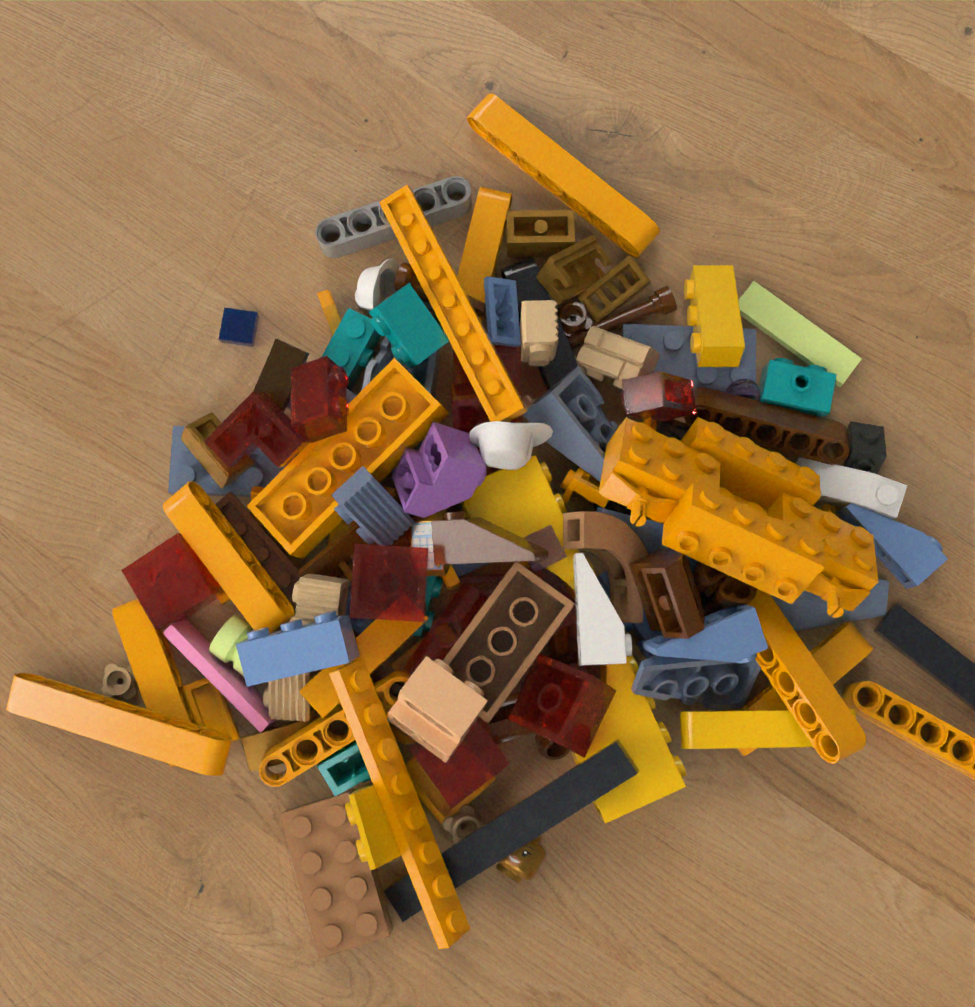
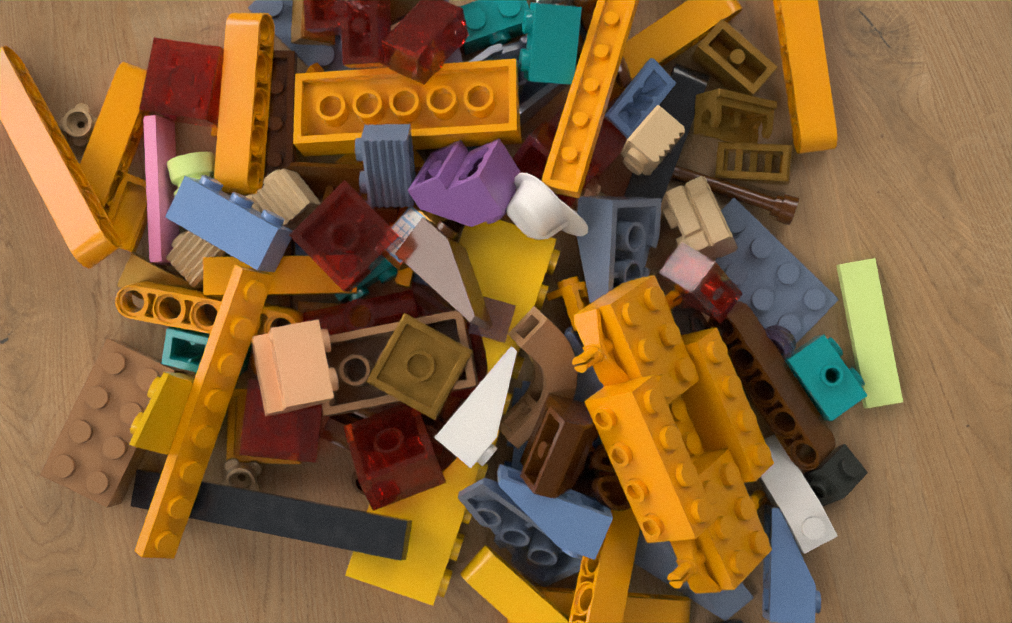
camera: 40 degrees right, 5 degrees up
pearl gold head [495,836,547,884] -> none
reddish brown plate [557,301,592,337] -> none
yellow brick [684,265,745,367] -> none
none -> pearl gold tile [366,313,474,420]

